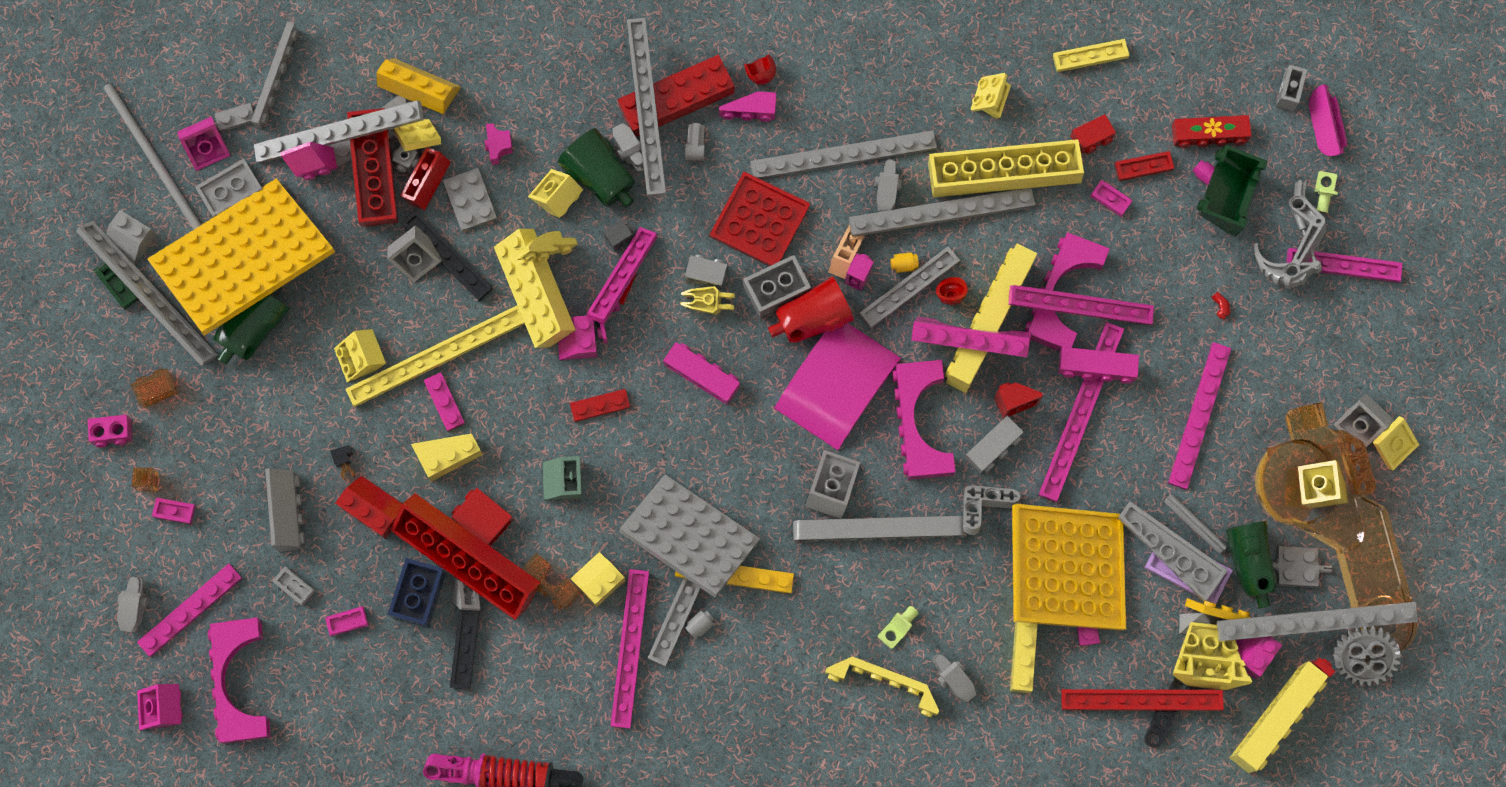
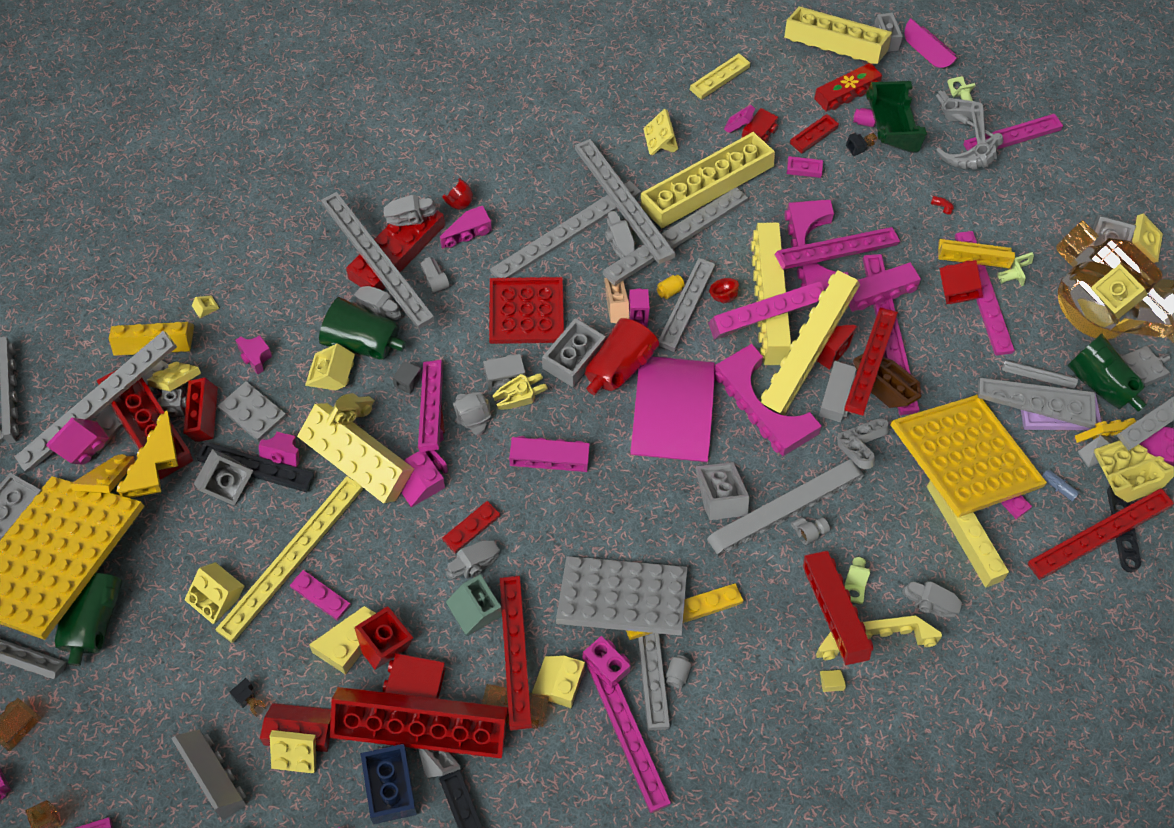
camera: 30 degrees left, 15 degrees down
none -> yellow wing [70,454,135,493]
none -> yellow slope [117,411,178,498]
none -> light yellow slope [192,295,220,318]
none -> dark pink brick [259,432,299,468]
none -> light yellow plate [270,730,316,773]
none -> red slope [354,606,413,670]
none -> light grey hinge [384,195,437,226]
none -> light grey hinge [446,541,500,579]
none -> light grey piece [453,392,491,435]
none -> red plate [500,576,532,730]
none -> light grey plate [575,139,675,264]
none -> dark pink brick [583,636,631,689]
none -> dark pink plate [724,104,755,133]
none -> light yellow brick [761,270,860,415]
none -> light yellow brick [784,6,892,64]
none -> light grey piece [791,517,830,545]
none -> red brick [803,551,874,665]
none -> light yellow slope [820,670,846,692]
none -> red plate [844,307,898,416]
none -> black piece [846,133,877,156]
none -> reddish brown wedge [853,354,922,408]
none -> yellow fence [938,239,1015,268]
none -> red slope [939,260,983,304]
none -> yellowish green bracket [997,252,1034,286]
none -> sand blue axle [1042,470,1080,502]

